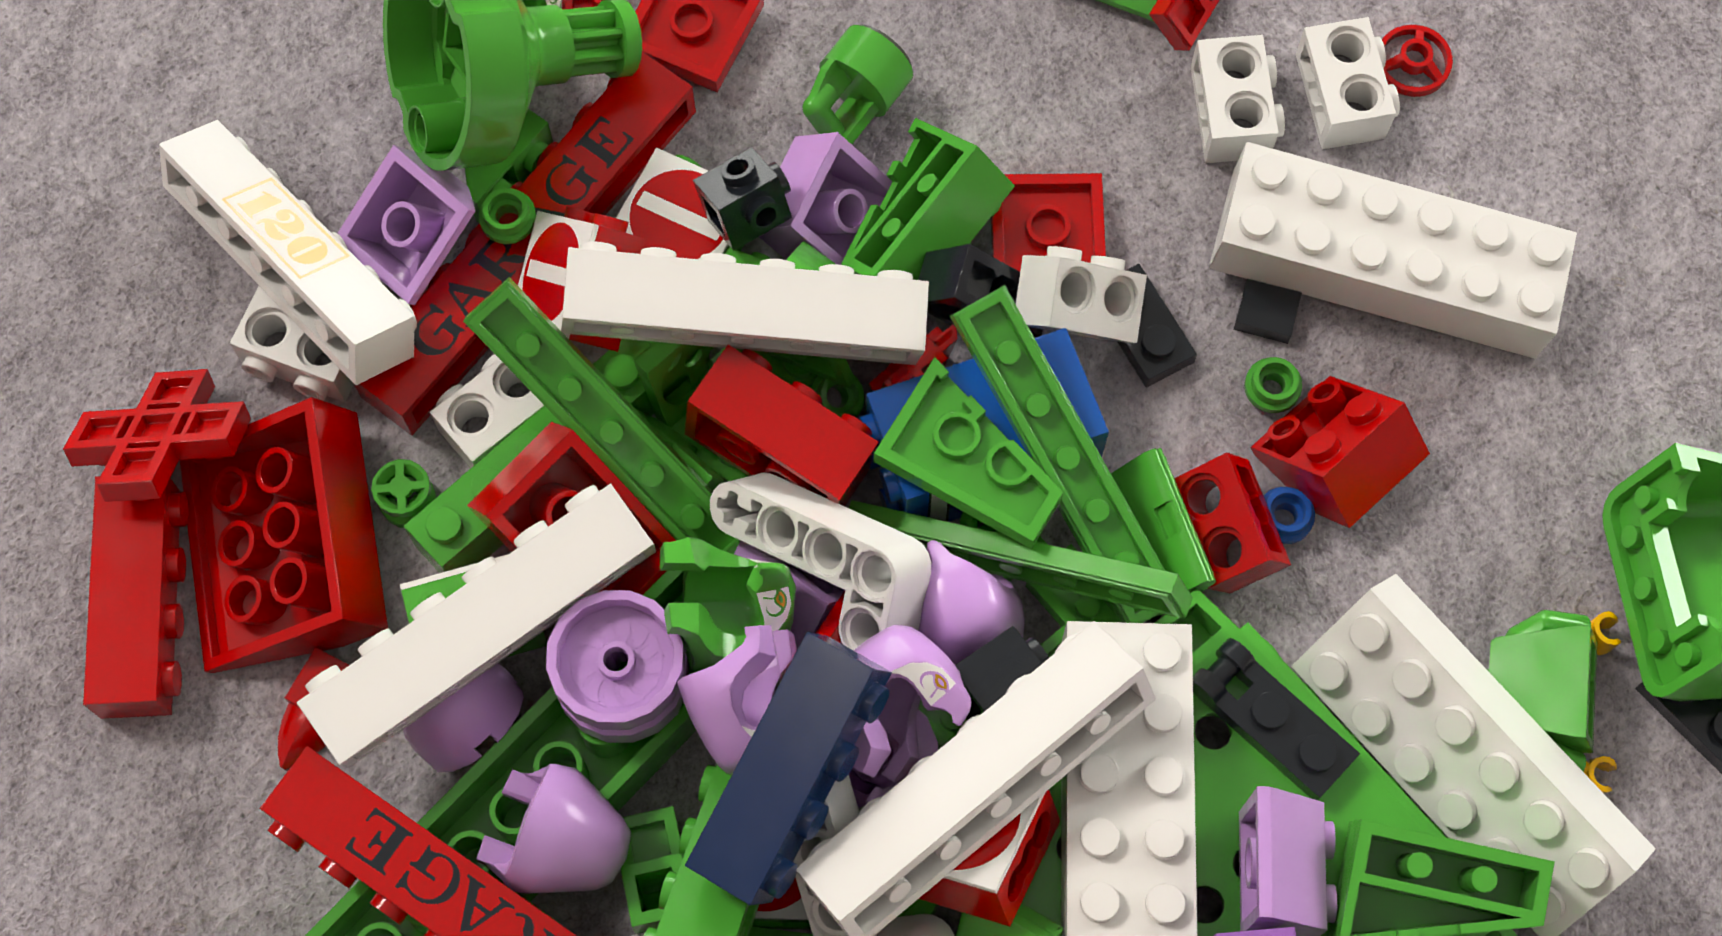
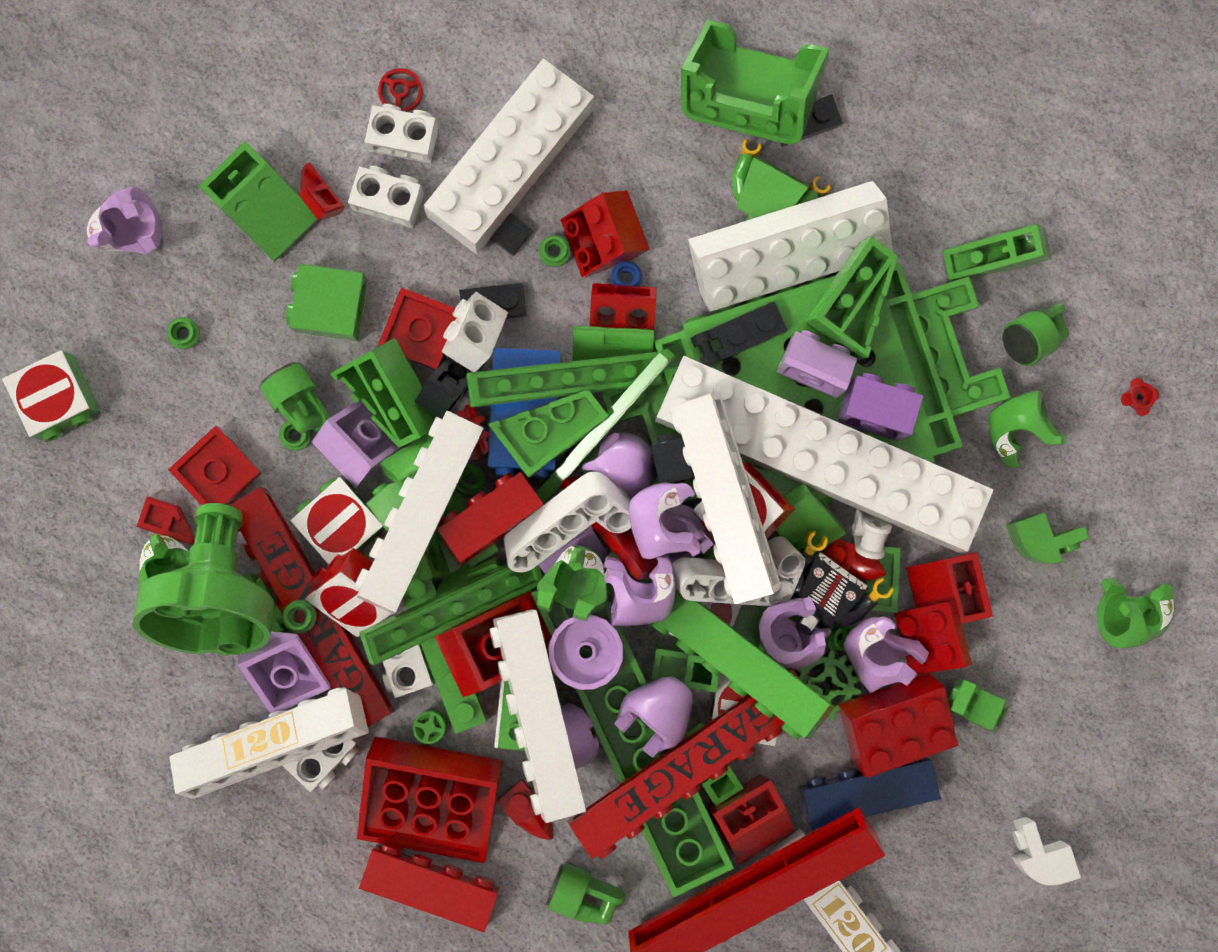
camera: 70 degrees left, 15 degrees up
red plate [63,369,251,502] -> none
dark blue brick [685,631,892,905] -> none
black brick [693,147,792,251] -> none
none -> bright green plate [279,420,312,451]
none -> bright green piece [286,264,369,342]
none -> bright green piece [545,861,626,925]

